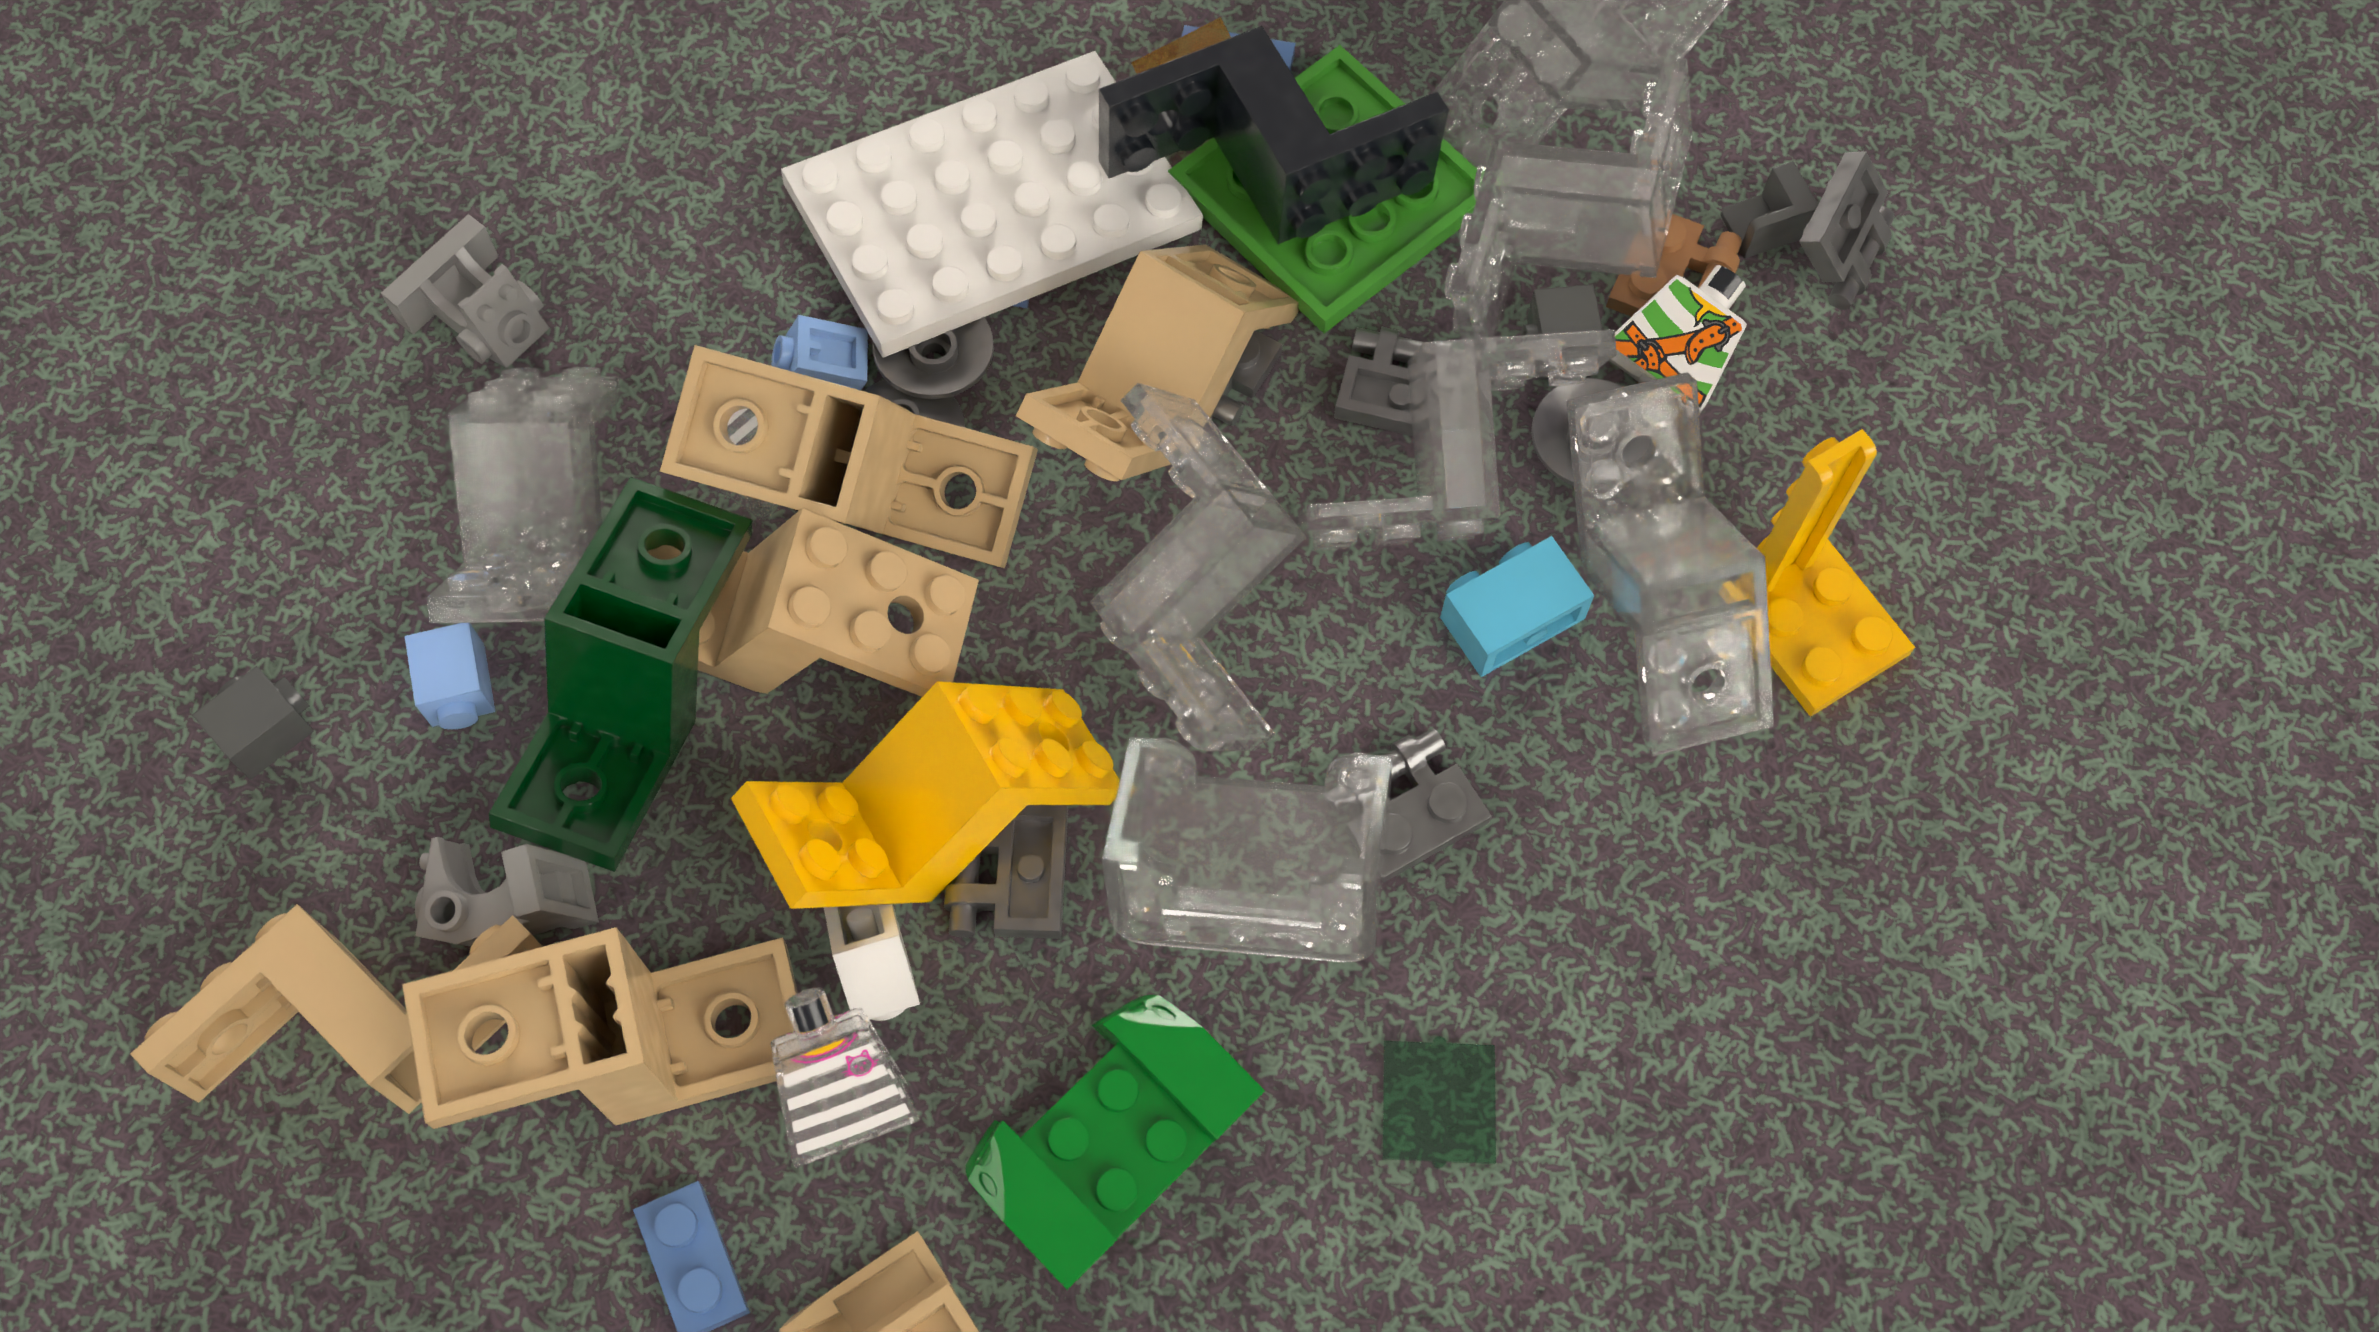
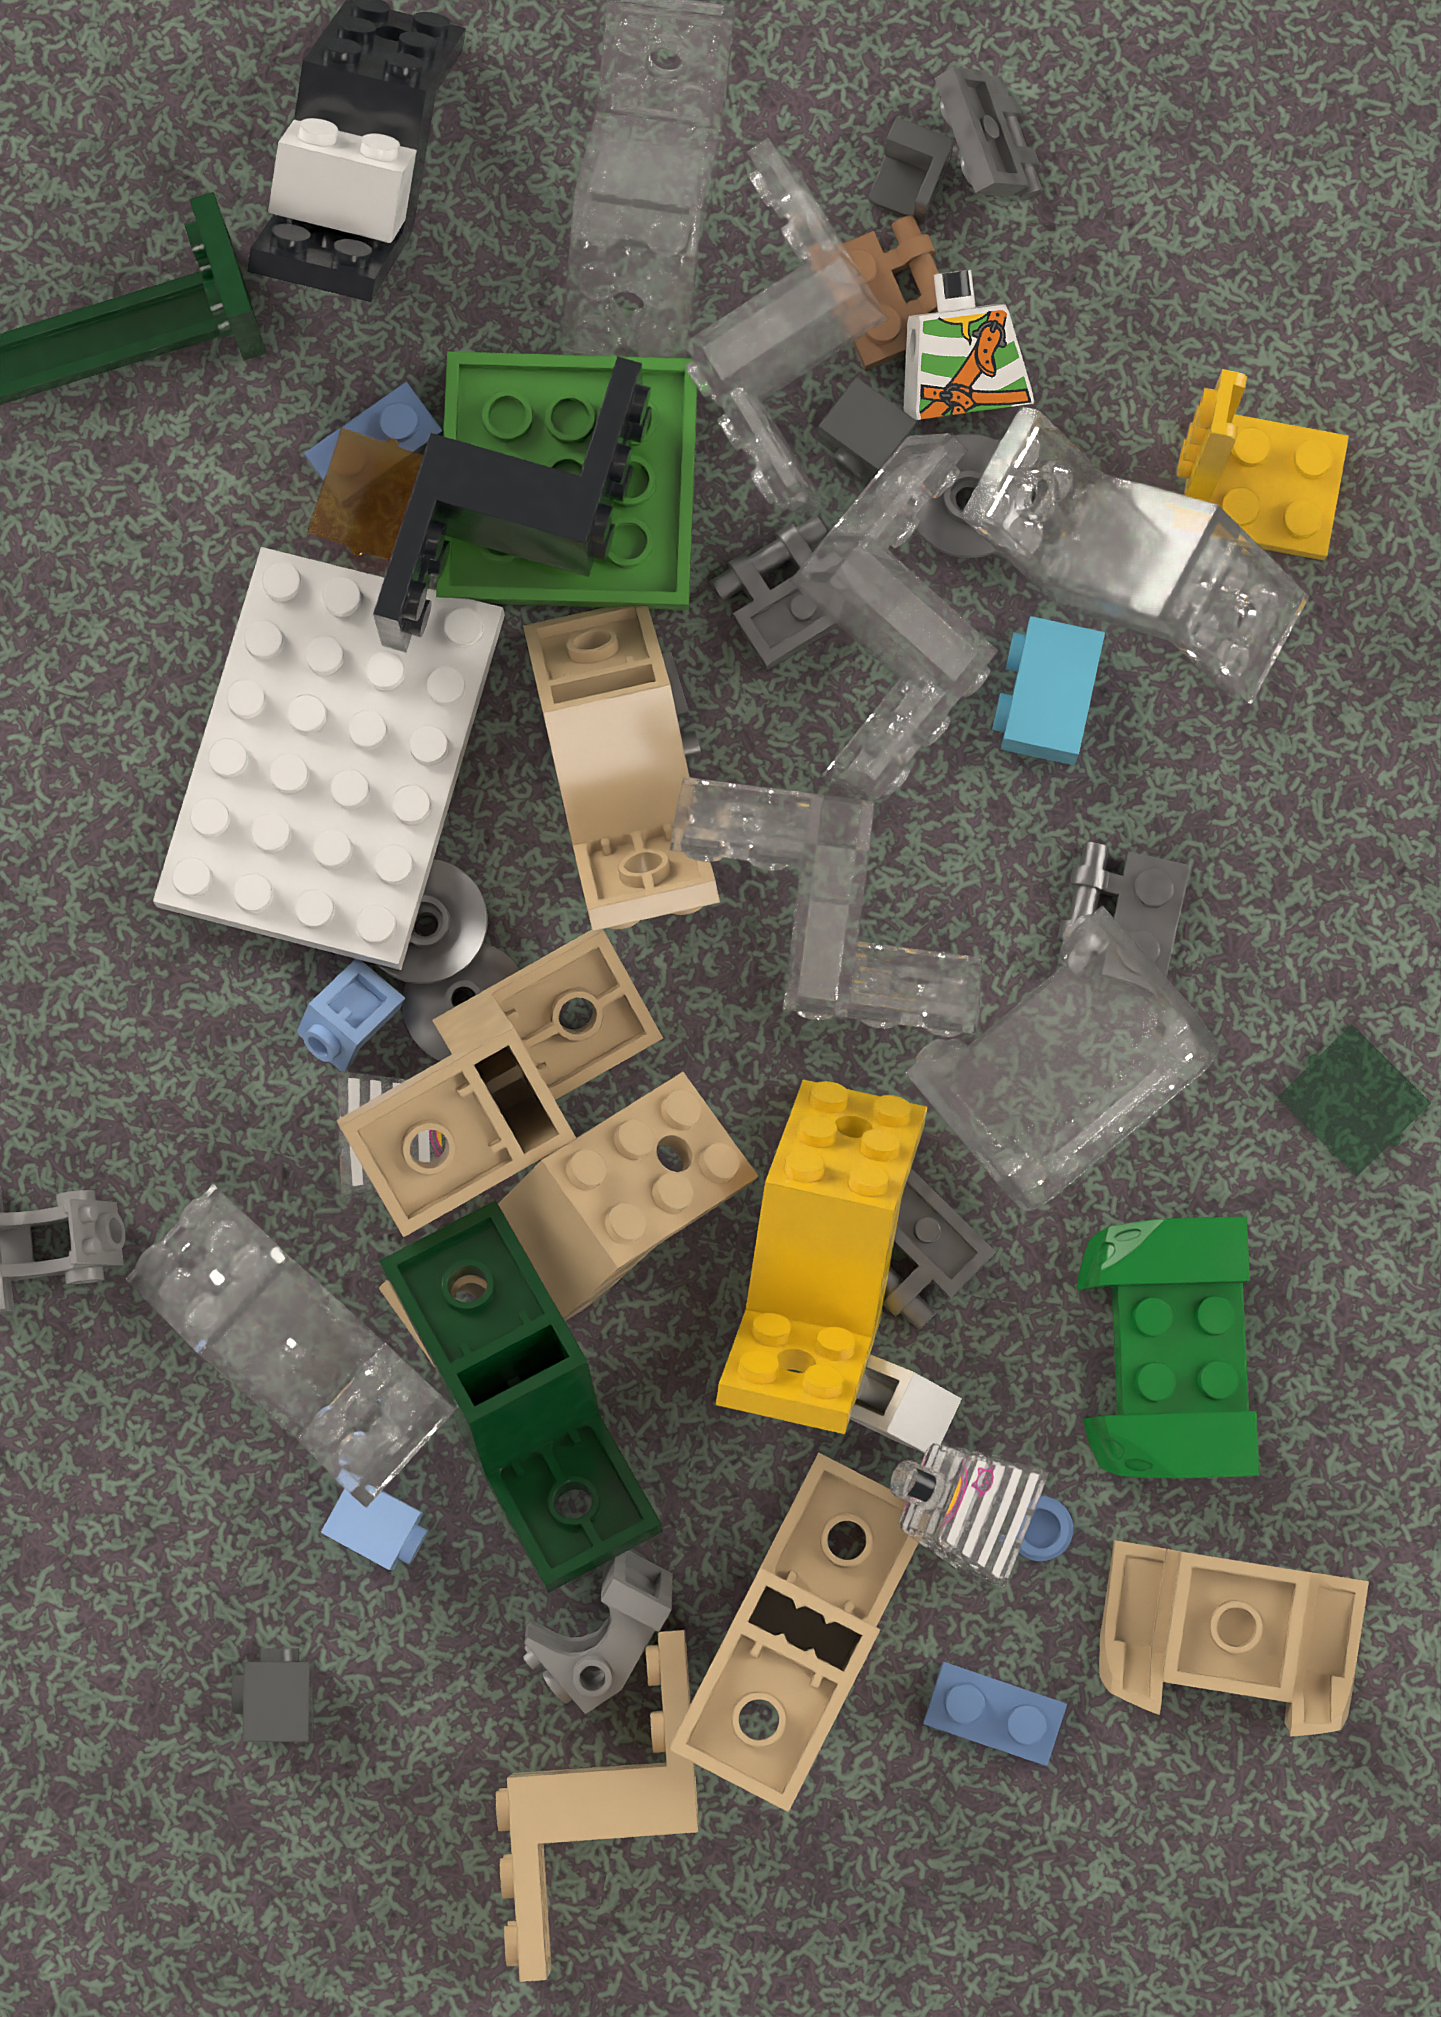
camera: 45 degrees left, 15 degrees up
none -> medium blue tile [1007,1496,1073,1561]

